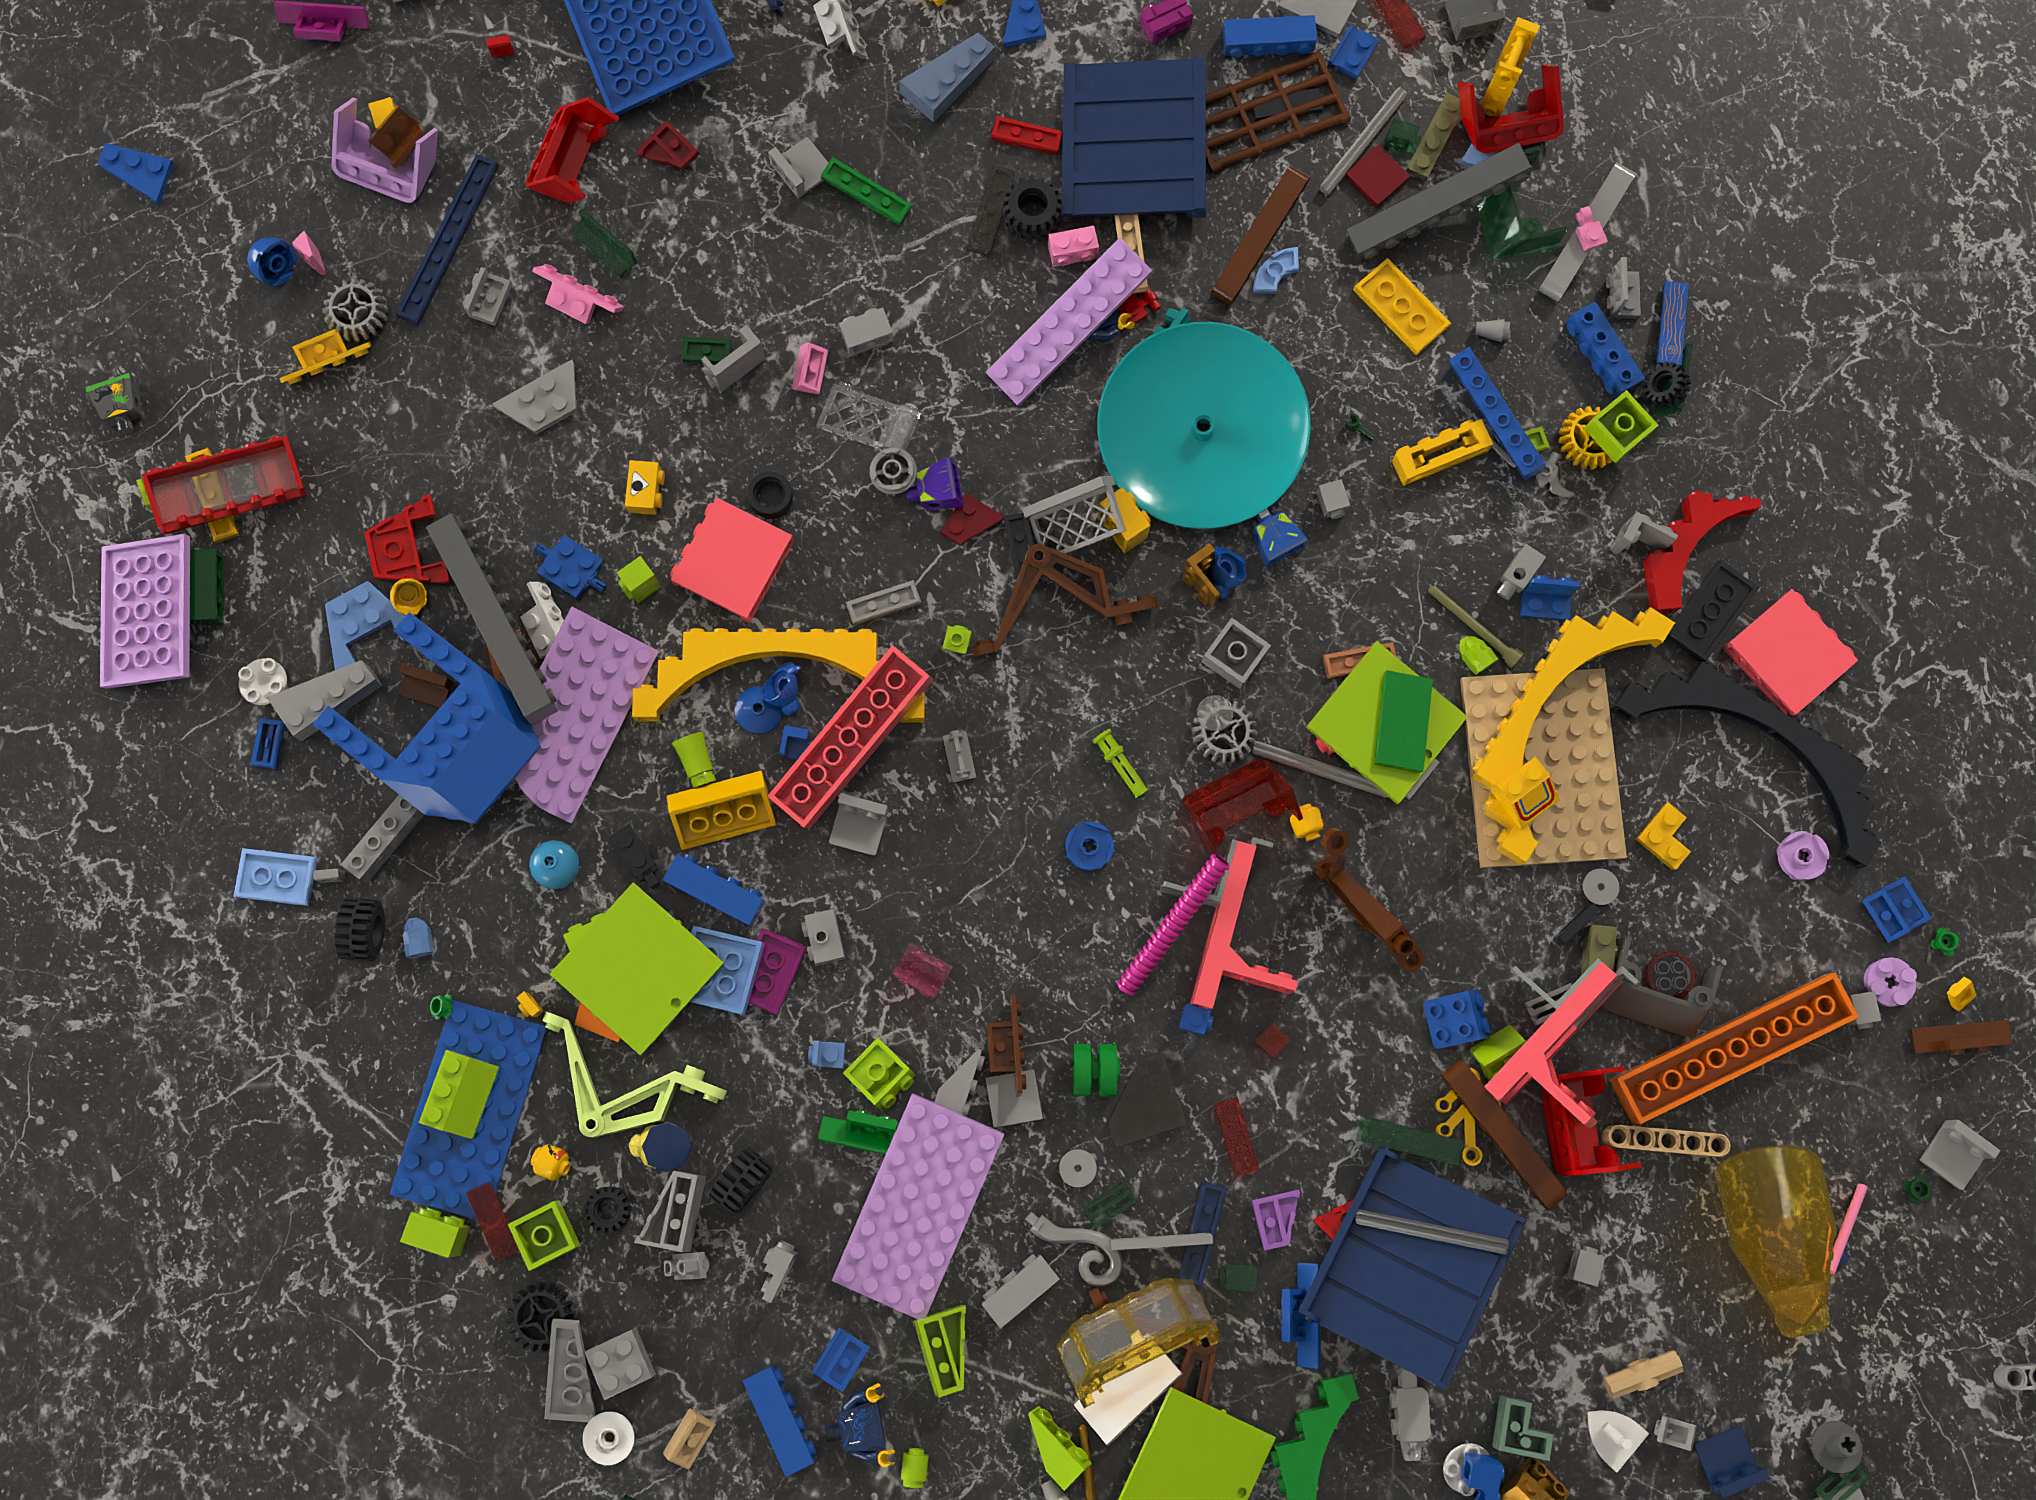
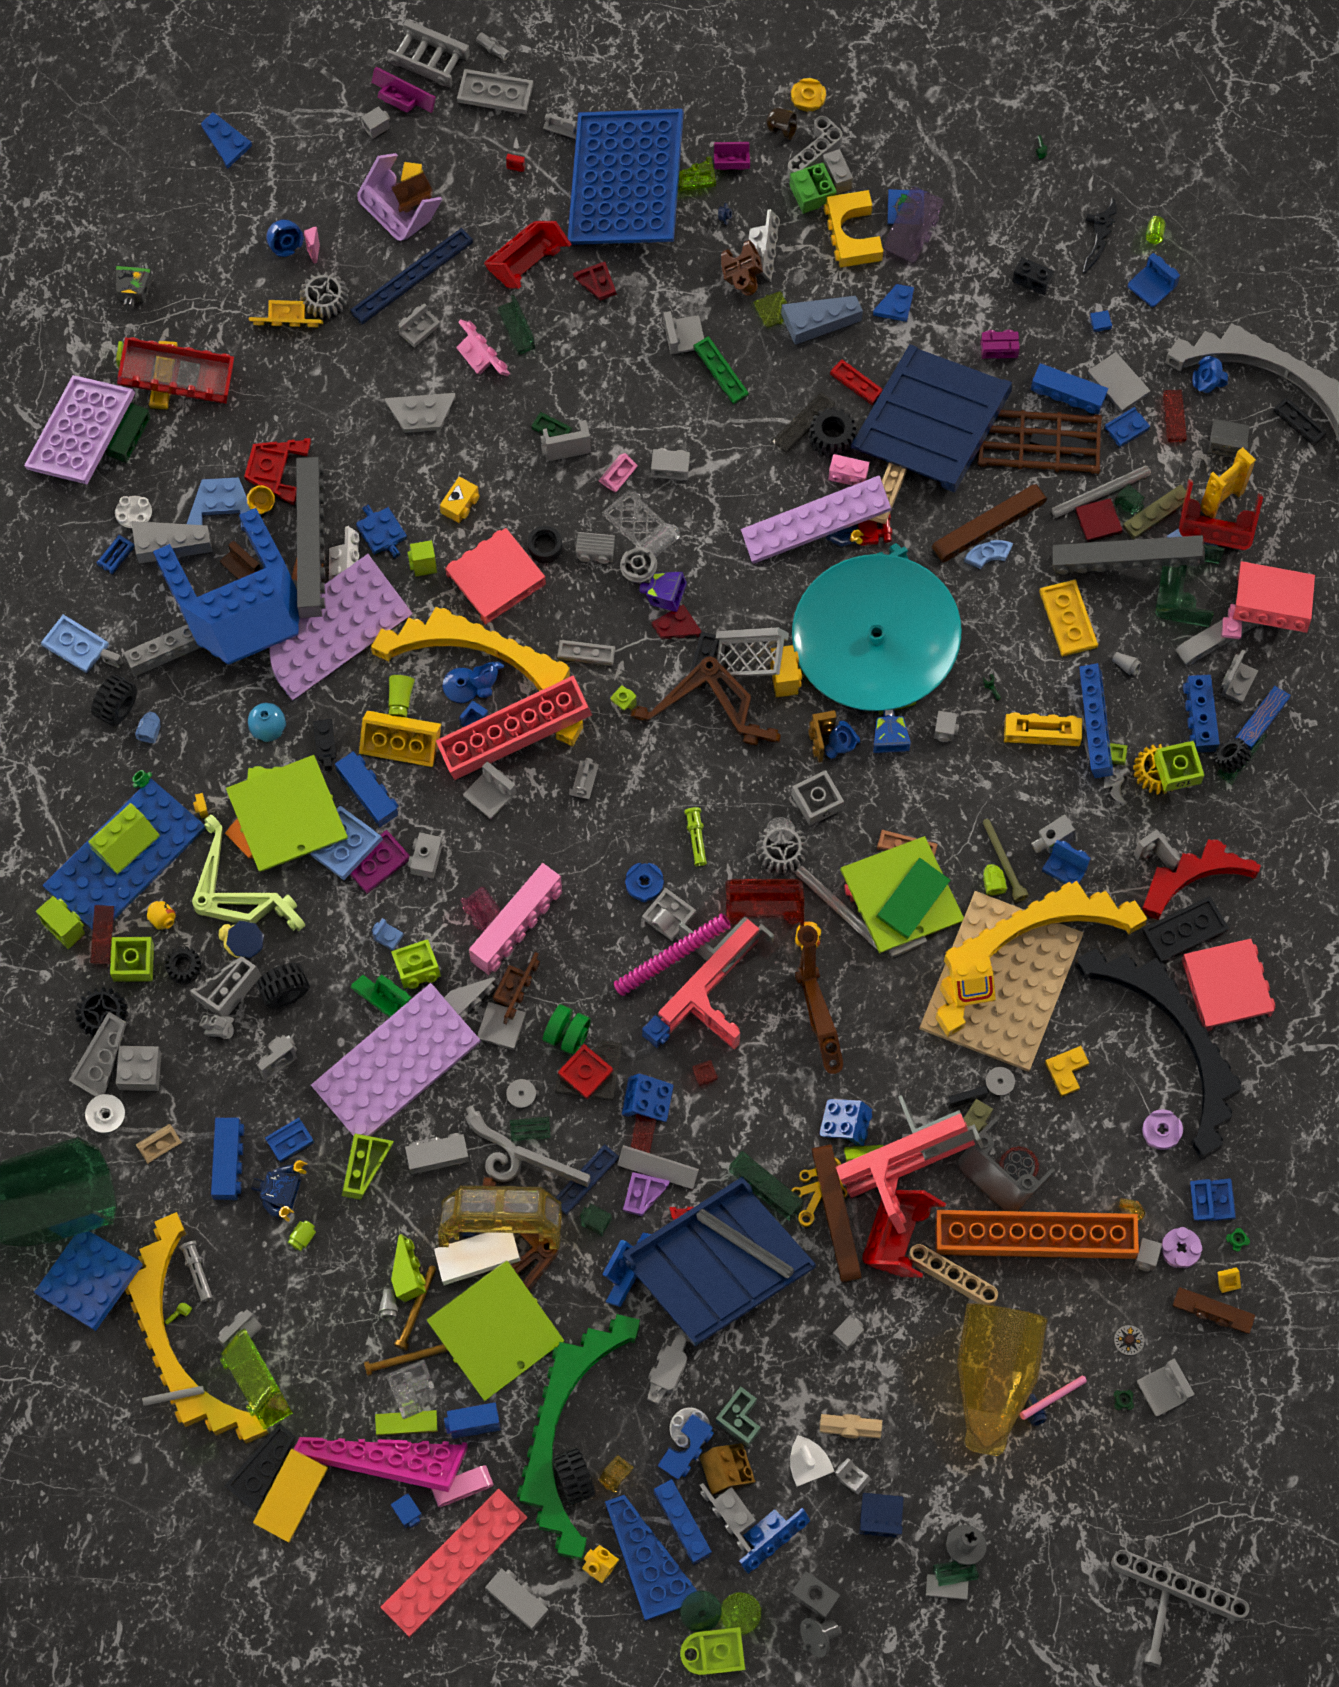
camera: 30 degrees right, 10 degrees down
none -> light grey brick [361,106,390,139]
none -> bright pink brick [469,863,562,975]
none -> red plate [558,1044,614,1099]
none -> light grey brick [576,532,615,564]
none -> light grey tile [617,1145,699,1189]
none -> blue bracket [622,1073,673,1122]
none -> light grey plate [642,888,696,941]
none -> reddish brown piece [721,240,763,296]
none -> clear neon green piece [754,291,787,328]
none -> piece [1114,1325,1144,1355]
none -> clear yellow arm [1119,1198,1145,1220]
none -> coral panel [1233,561,1315,633]

